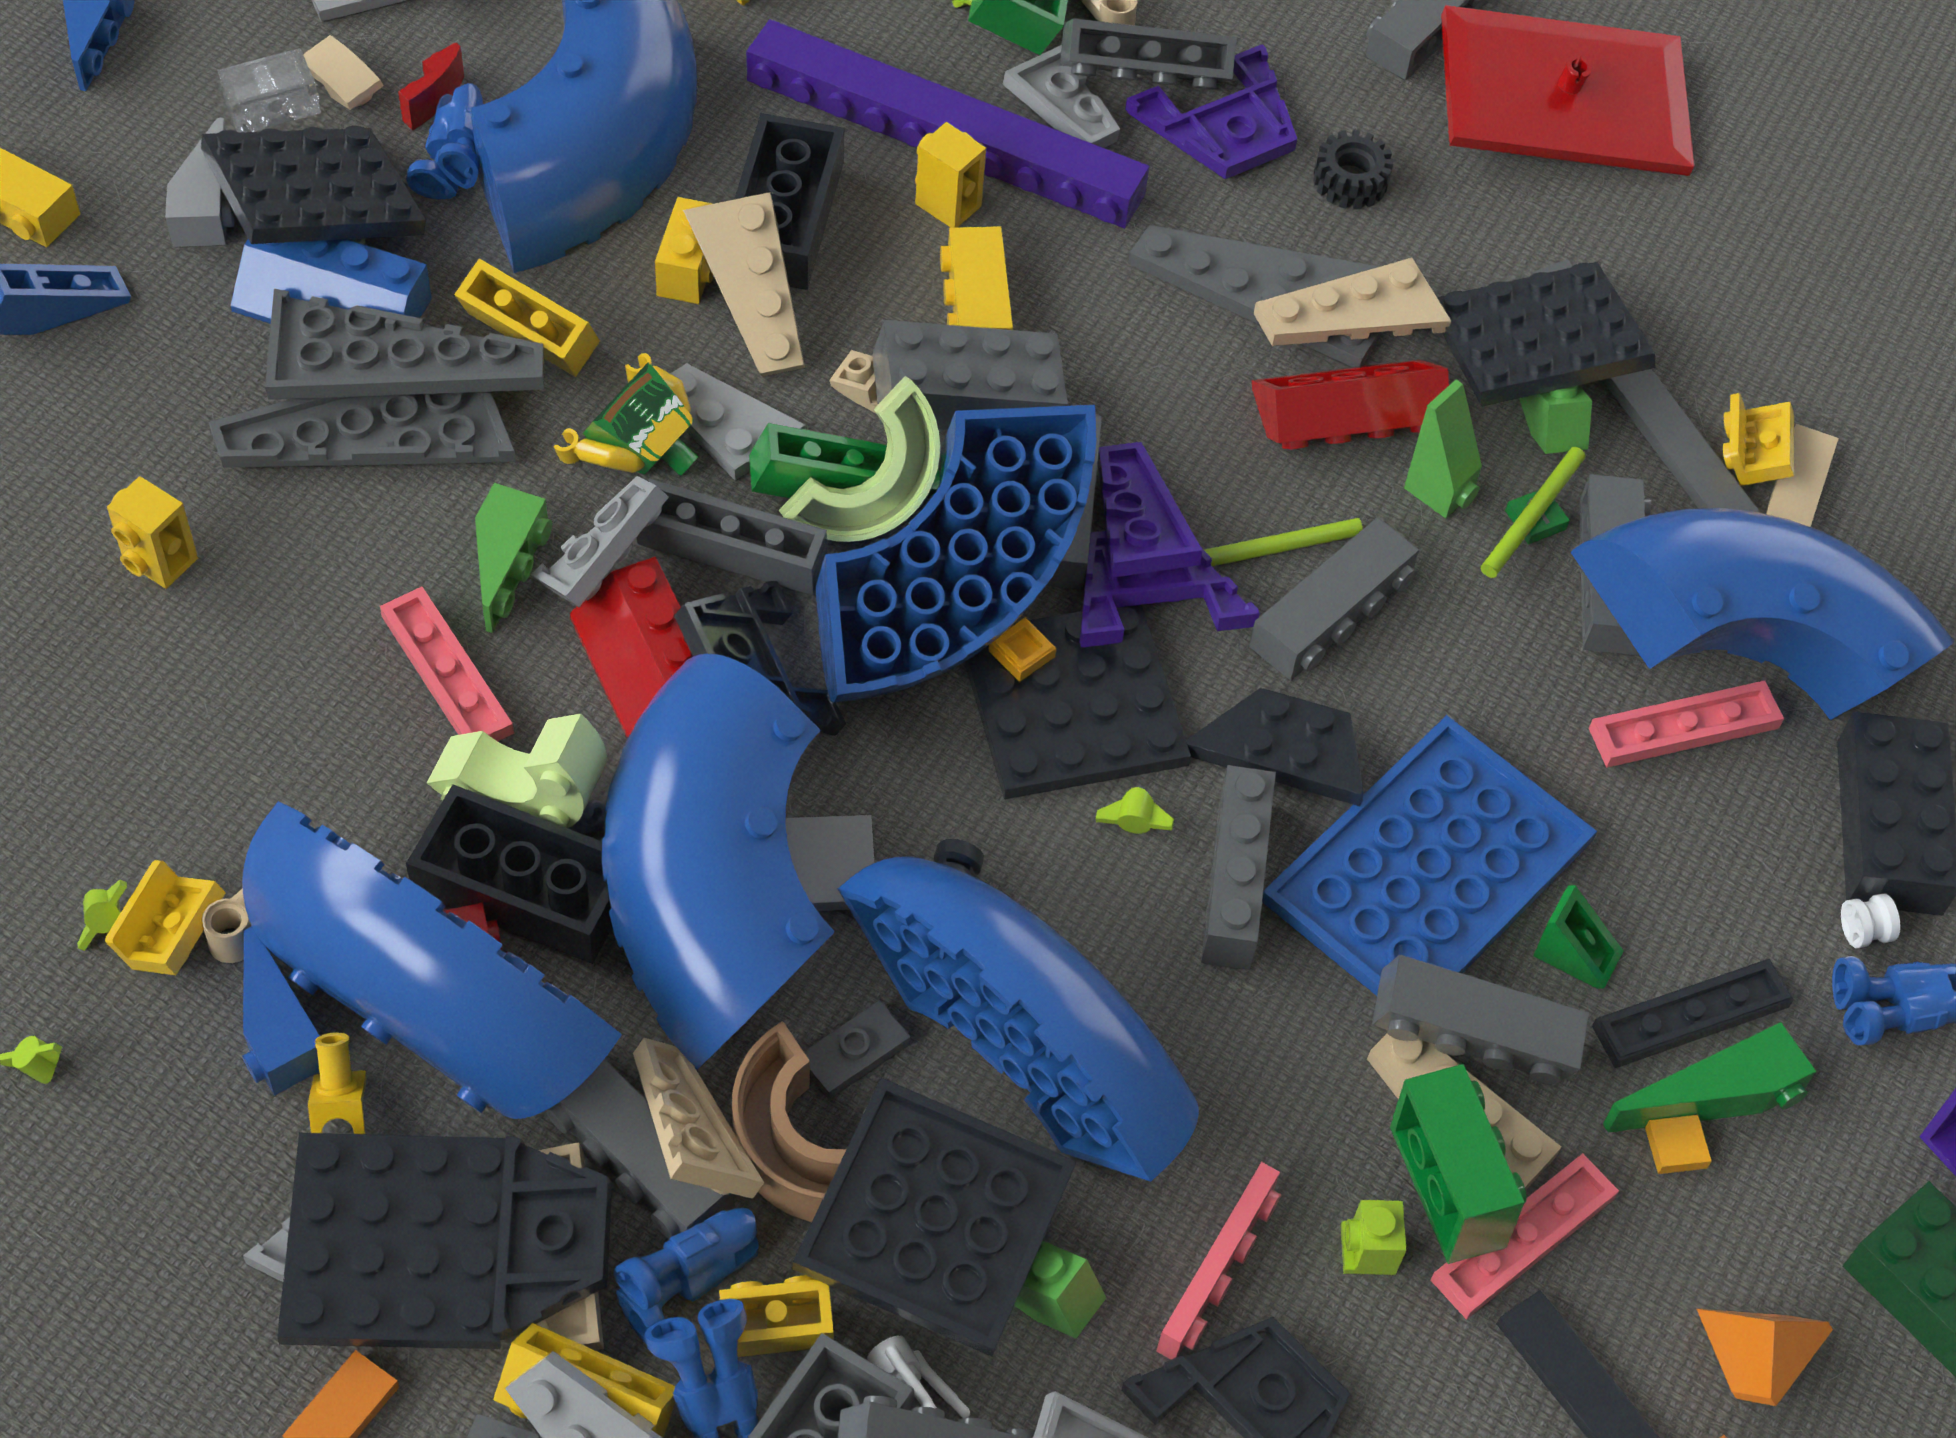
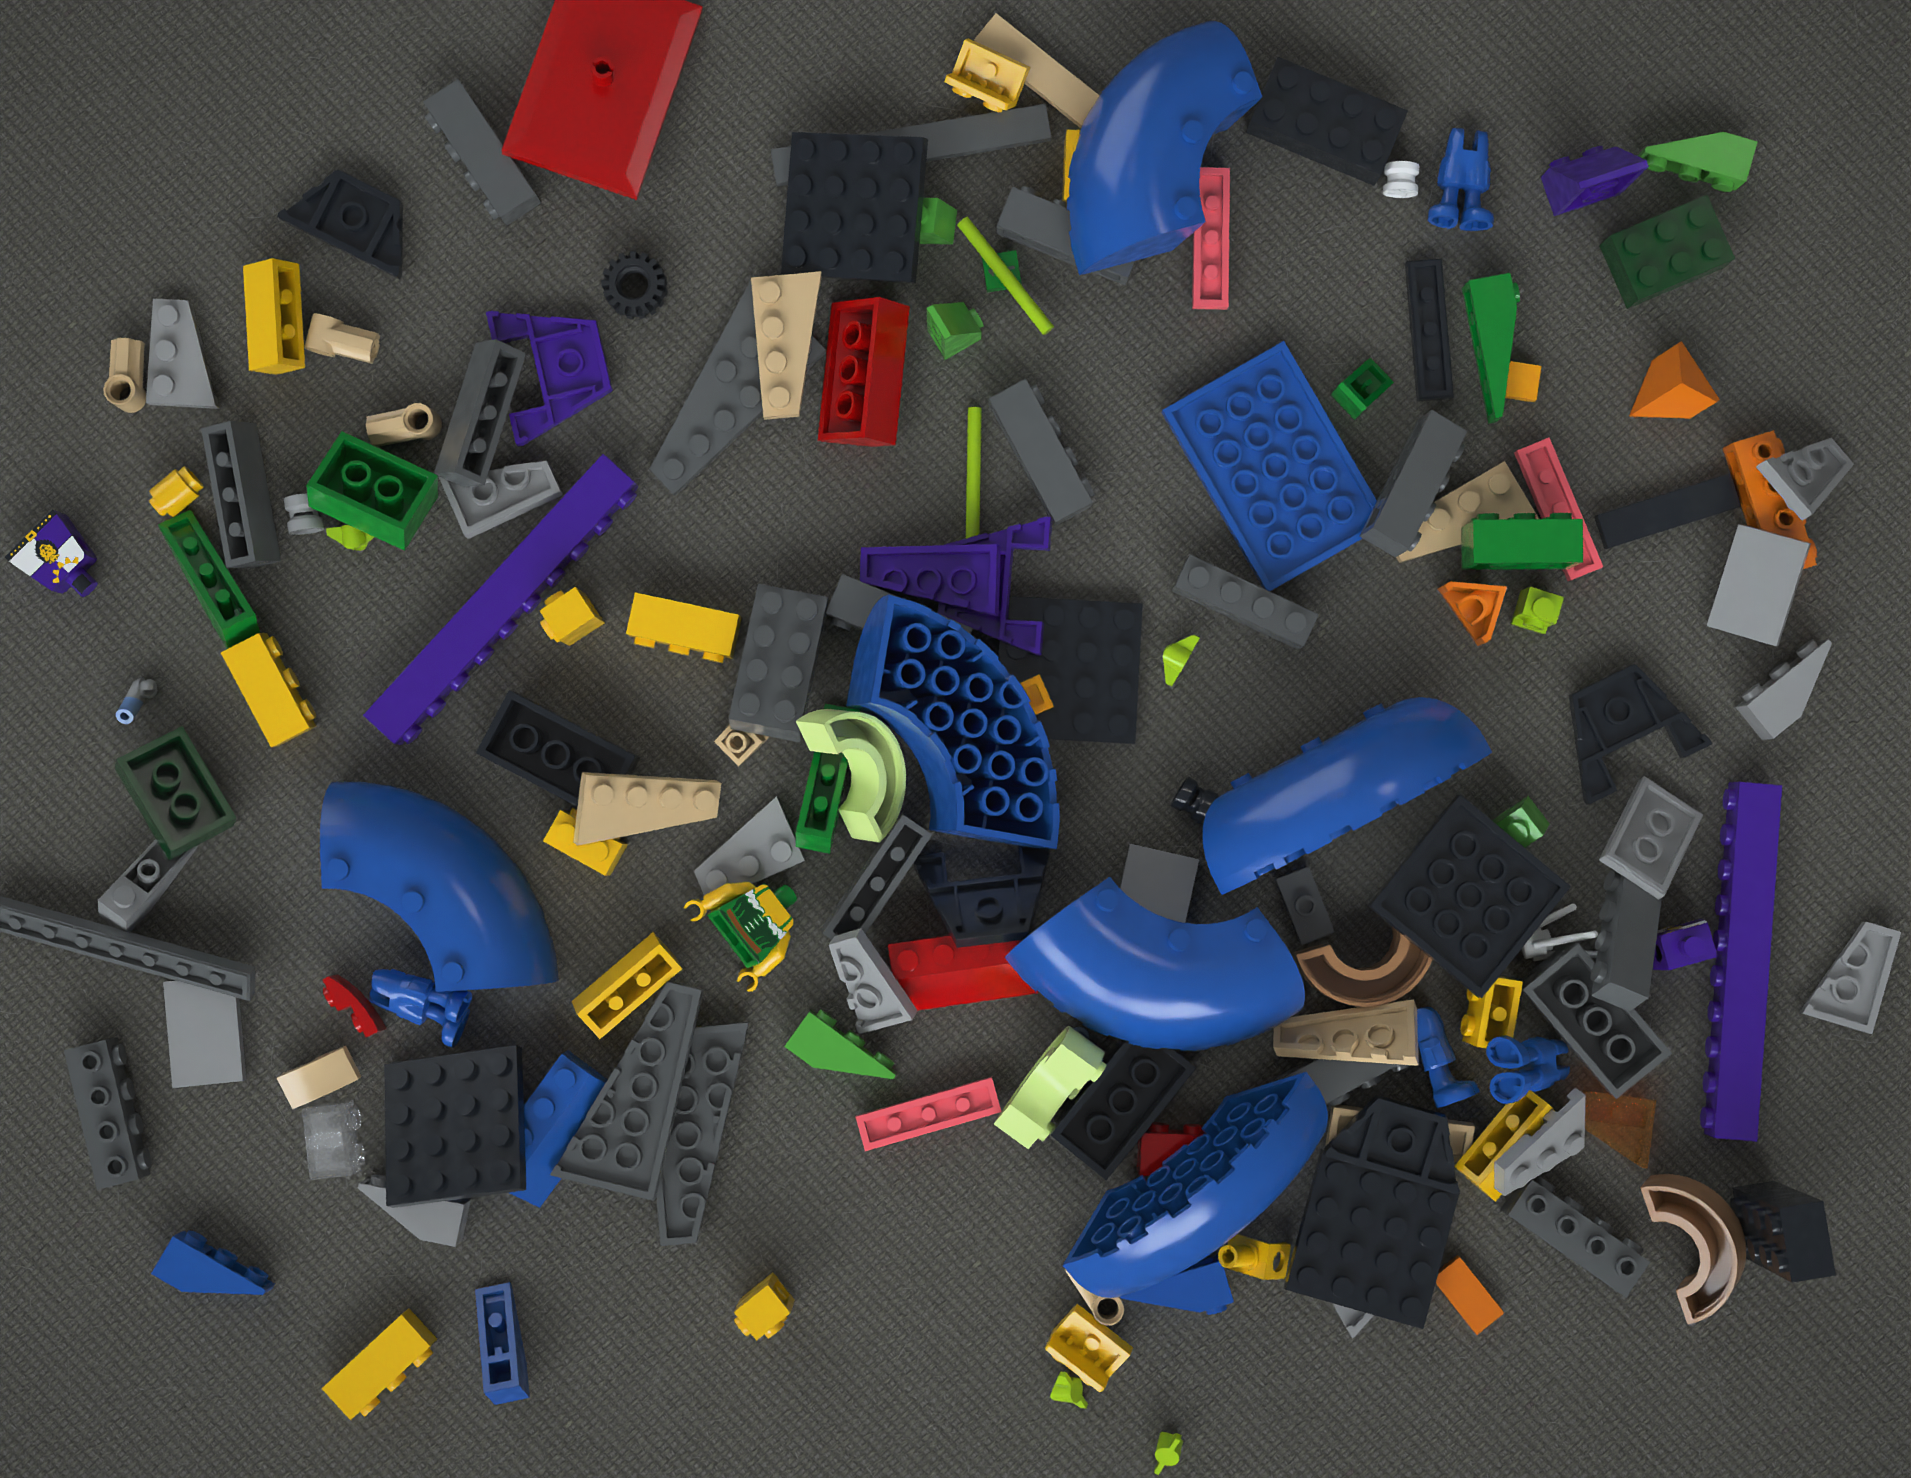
camera: 70 degrees left, 30 degrees up
coral plate [1156,1162,1281,1360] -> none
black wing [1186,688,1363,806] -> none
none -> orange slope [1438,581,1507,646]

